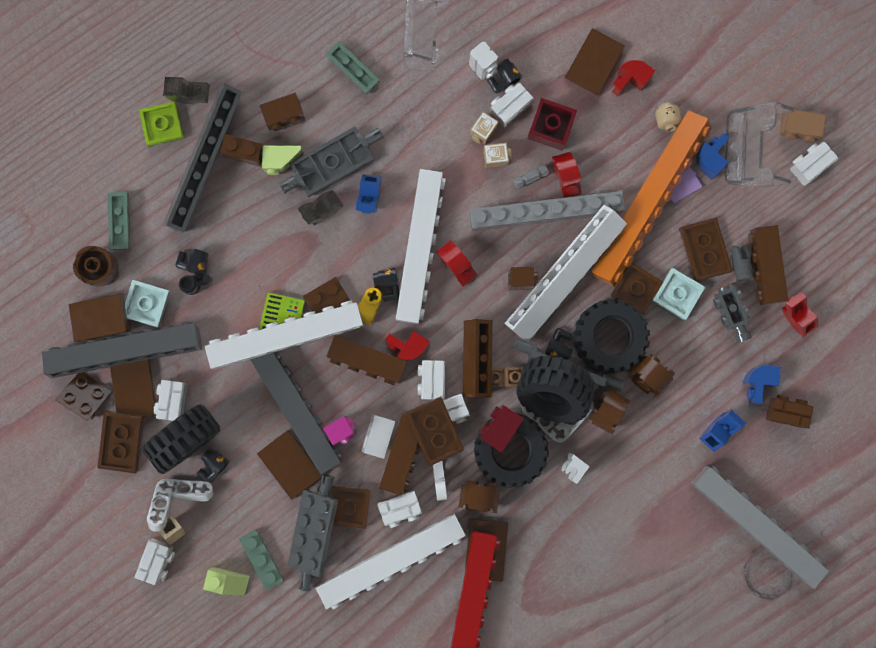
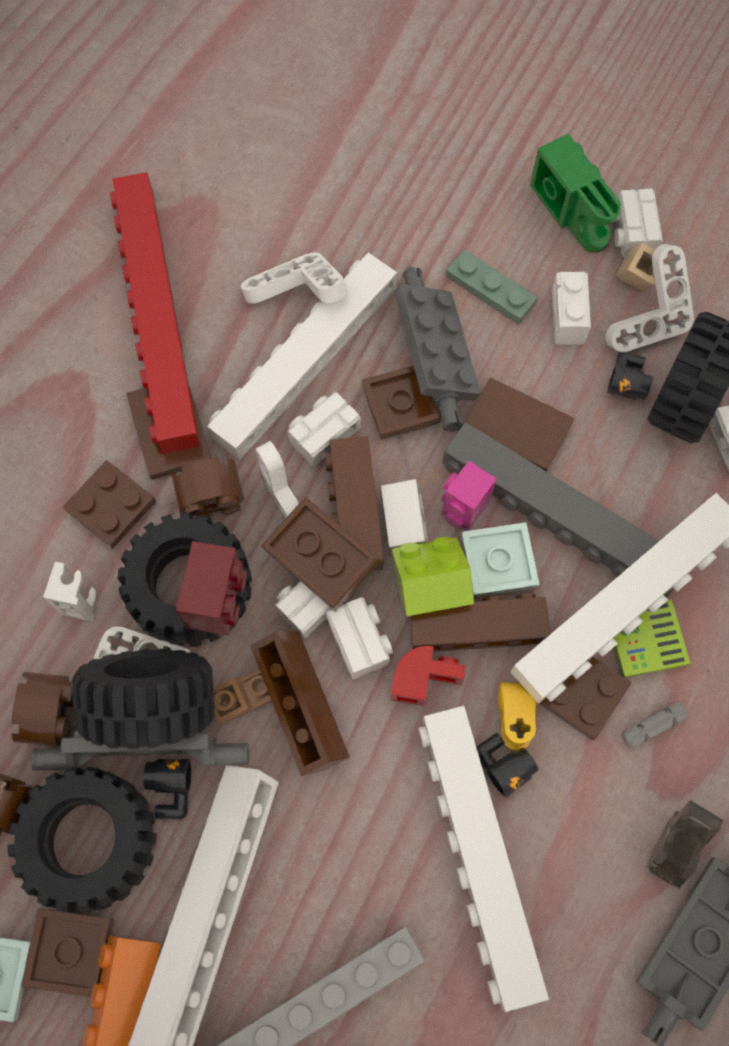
camera: 160 degrees right, 15 degrees down
yellowish green slope [203,567,250,596] -> none
blue brick [356,174,381,214] -> none
red brick [436,240,478,287] -> none
reddish brown brick [508,267,538,291] -> none
none -> reddish brown plate [63,460,156,549]
none -> white beam [241,252,347,303]
none -> lime brick [391,537,474,616]
none -> light aqua plate [461,522,540,598]
none -> green brick [530,133,621,253]
none -> white brick [552,272,591,345]
none -> light grey axle [622,702,688,748]

